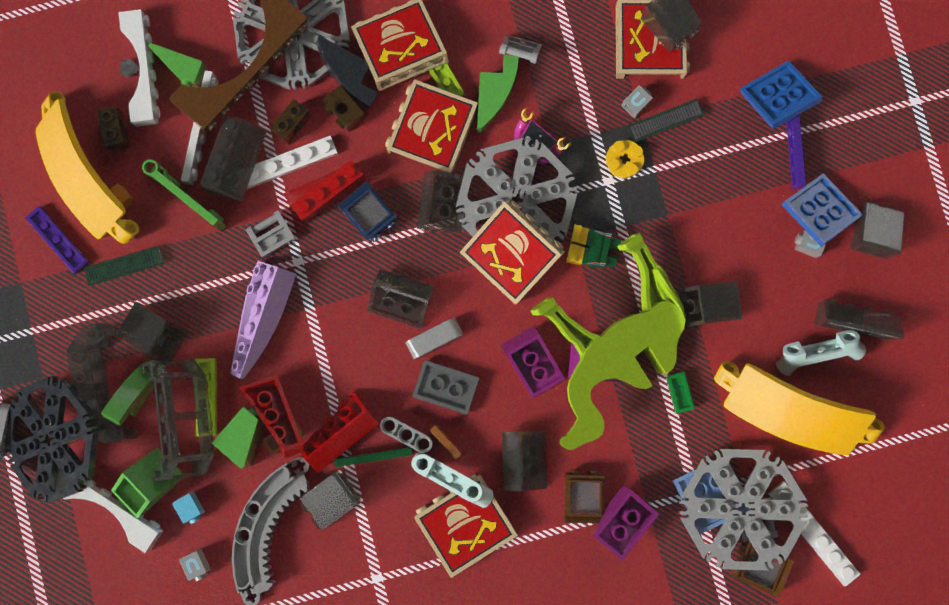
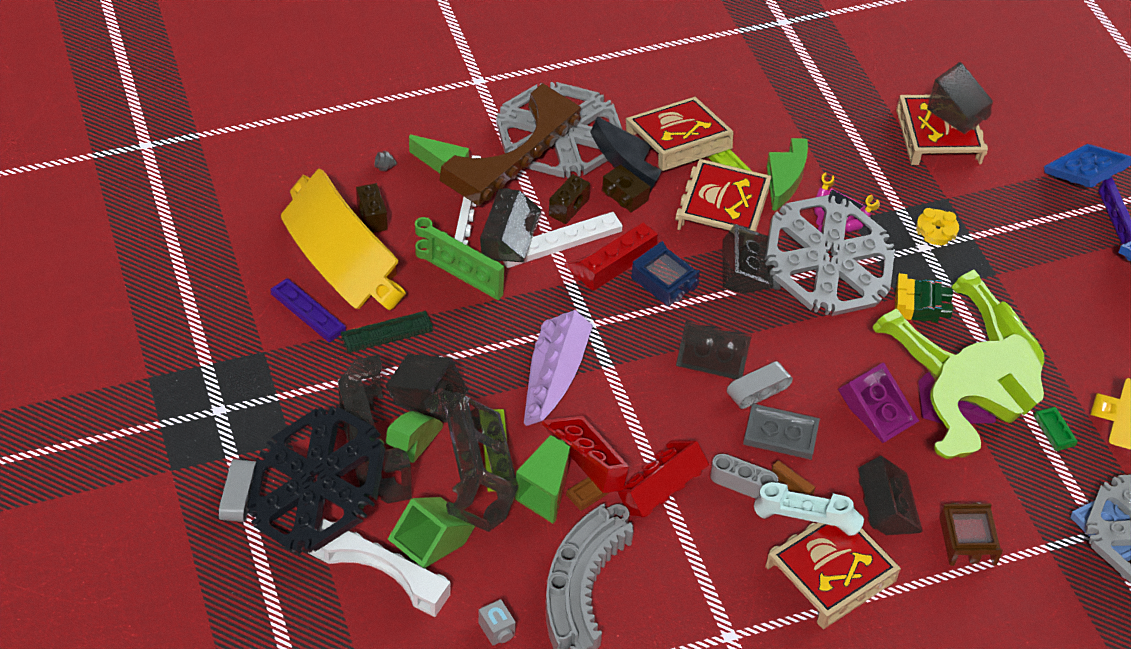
camera: 10 degrees left, 35 degrees down
white arch [119,9,160,127] -> none
medium azure brick [172,492,205,524] -> none
light grey plate [246,210,296,258] -> none
clear smoke slope [300,470,362,531] -> none
dark green tile [334,447,413,467] -> none
panel [460,200,565,305] -> none
light grey plate [499,34,542,64] -> none
magenta slope [592,486,659,561] -> none
light grey brick [621,85,653,119] -> none
tile [627,98,705,143] -> none
clear smoke slope [677,281,743,328] -> none

